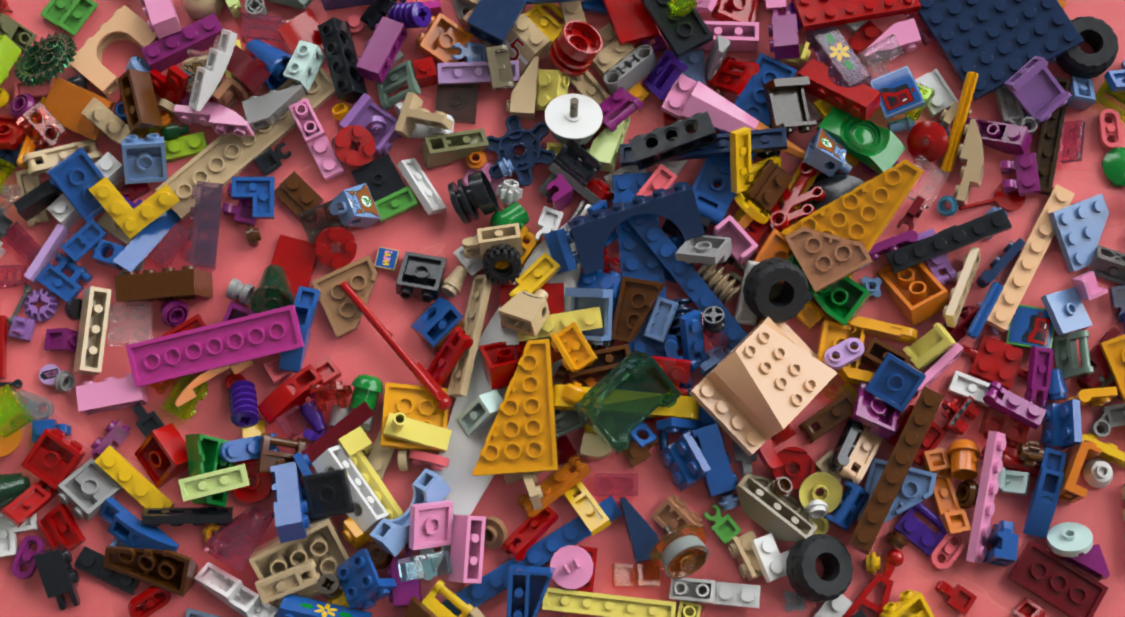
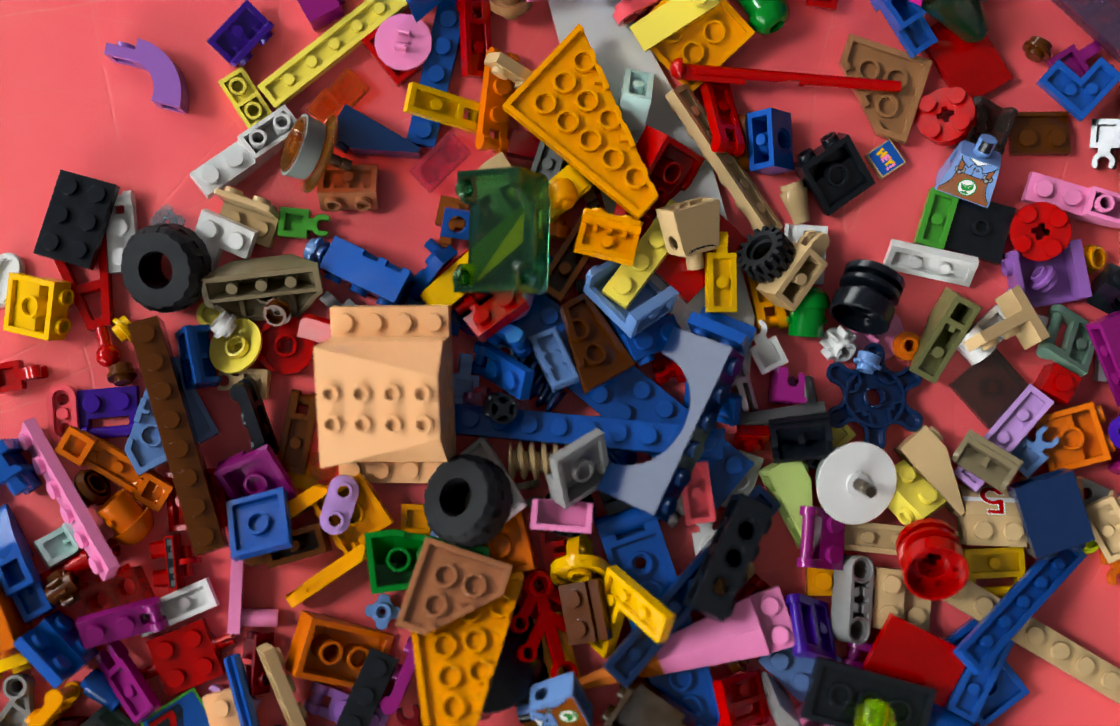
camera: 135 degrees right, 10 degrees up
blue plate [660,431,711,491] -> none
light nougat plate [838,425,883,485] -> none
light yellow panel [903,323,956,369] -> none

